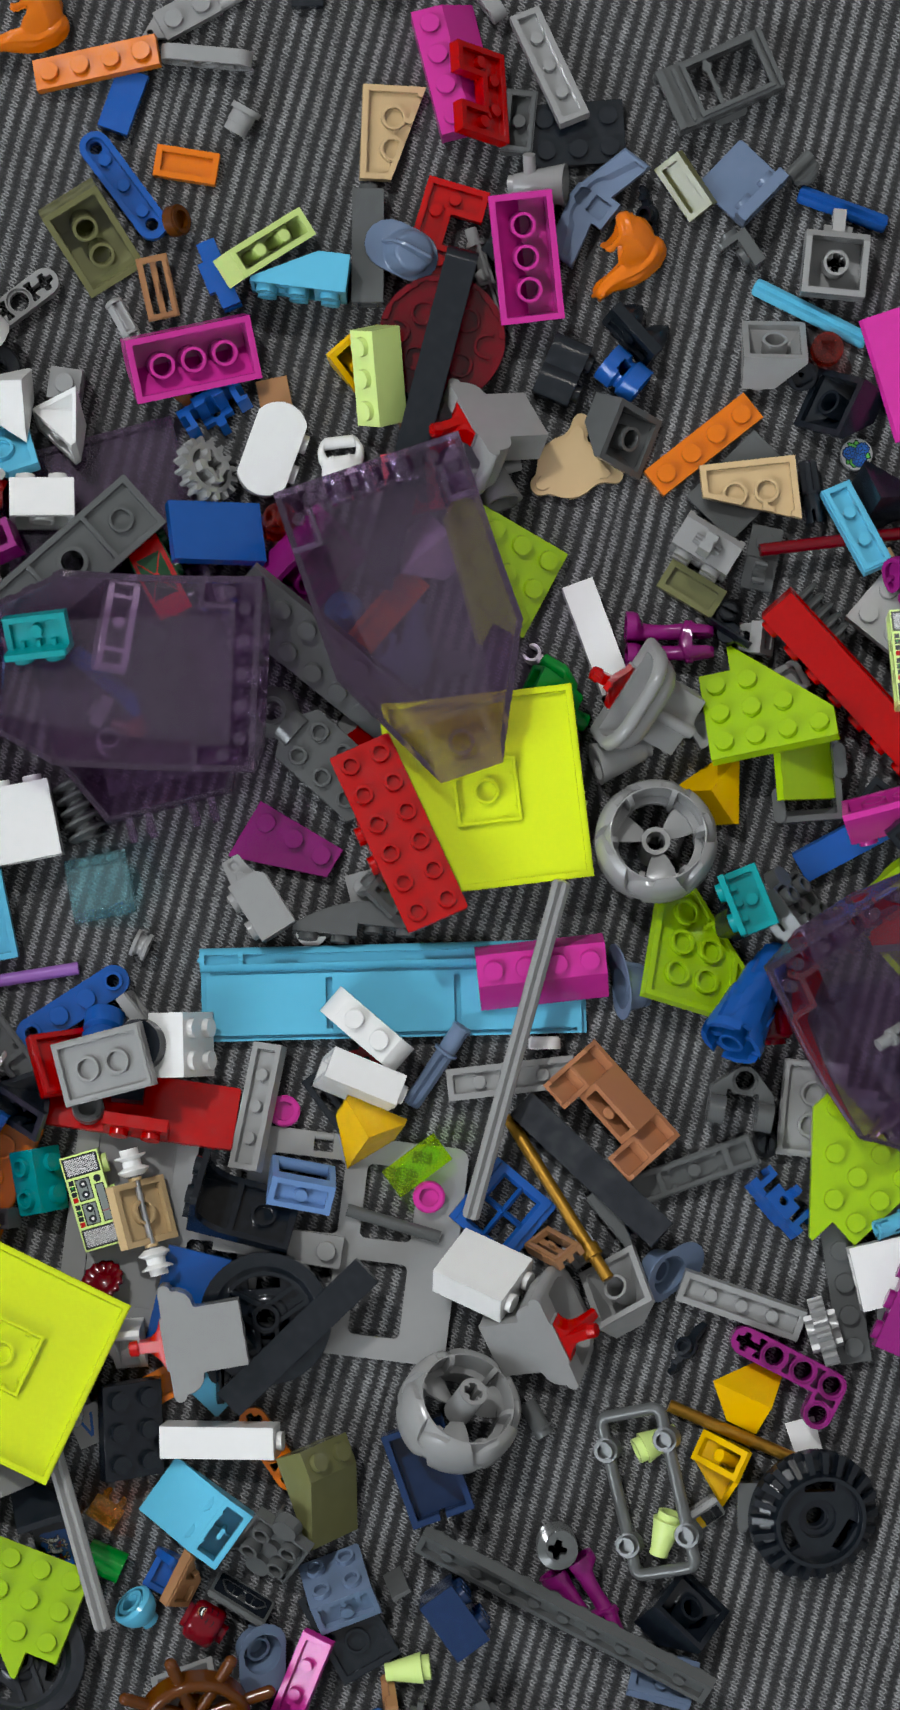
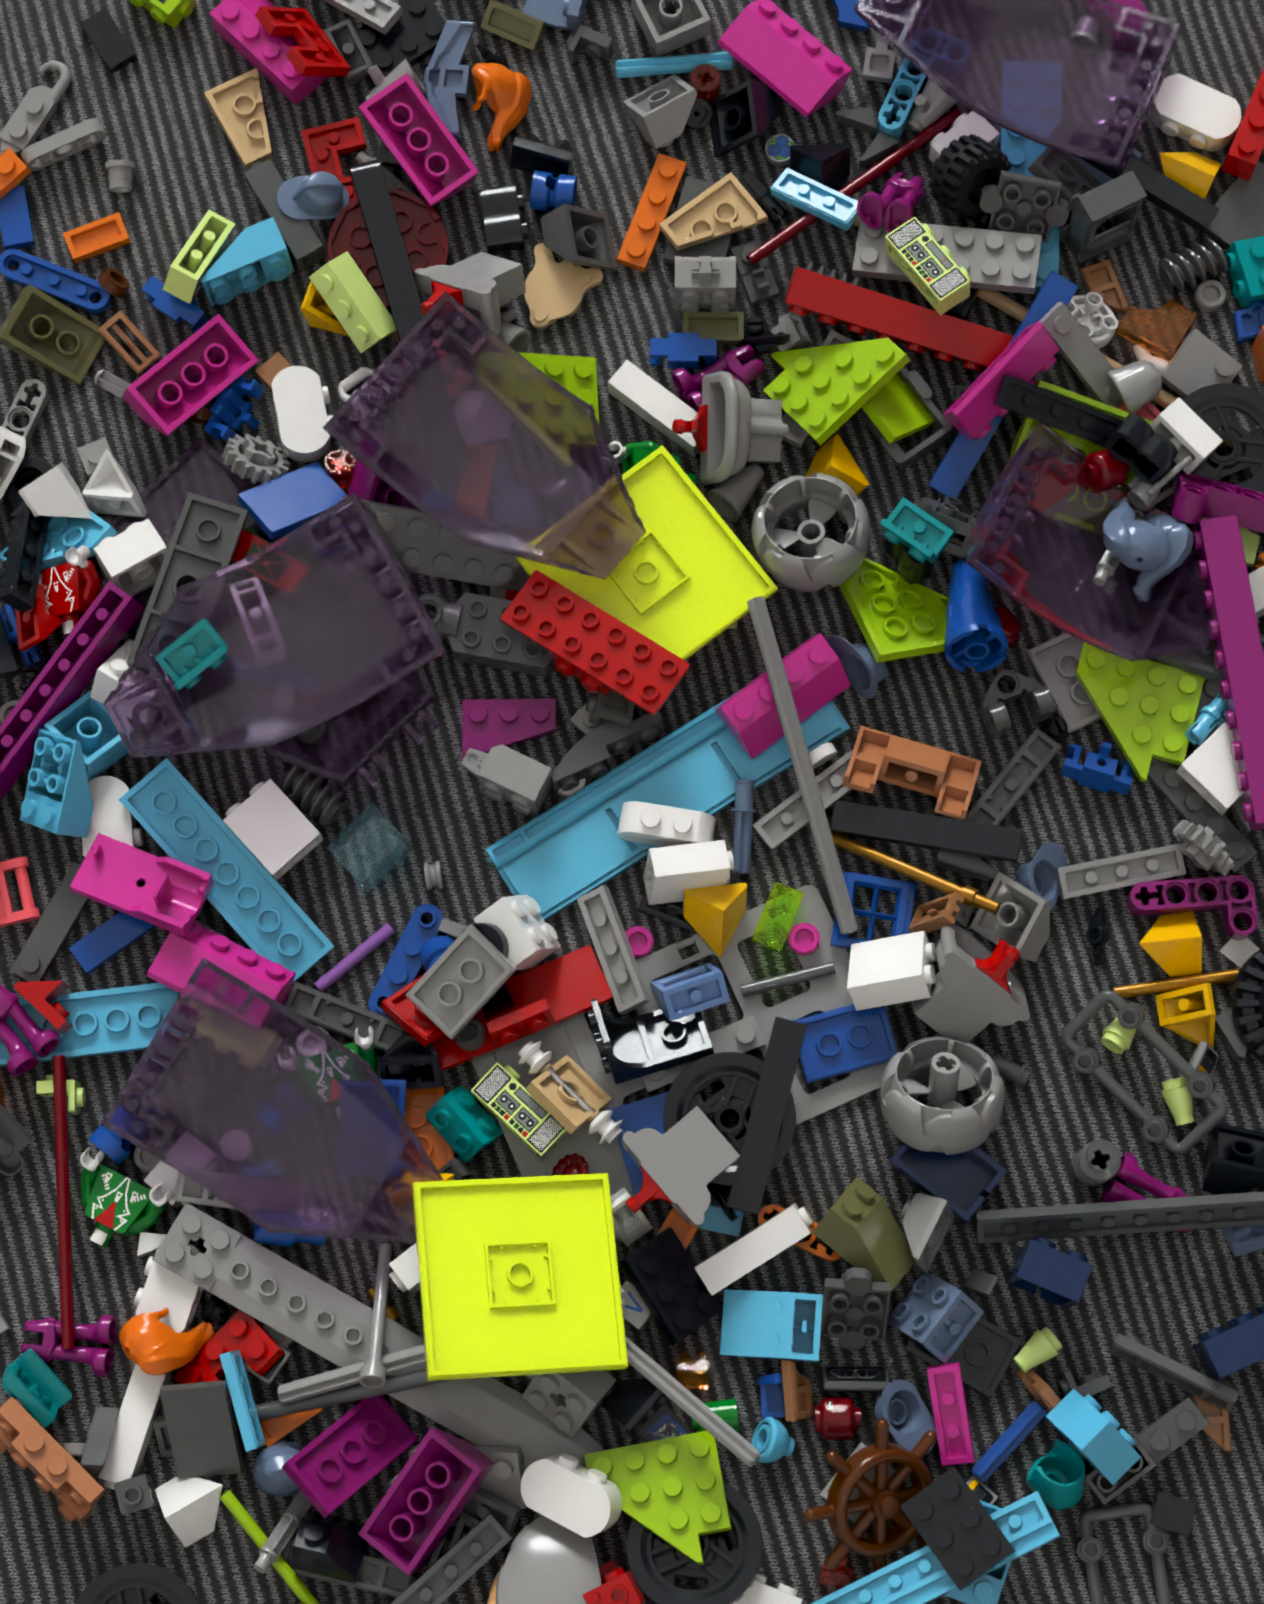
camera: 30 degrees left, 10 degrees down
none -> blue piece [650,333,717,371]
none -> blue tile [794,1004,898,1084]
none -> light grey slope [901,1193,955,1274]

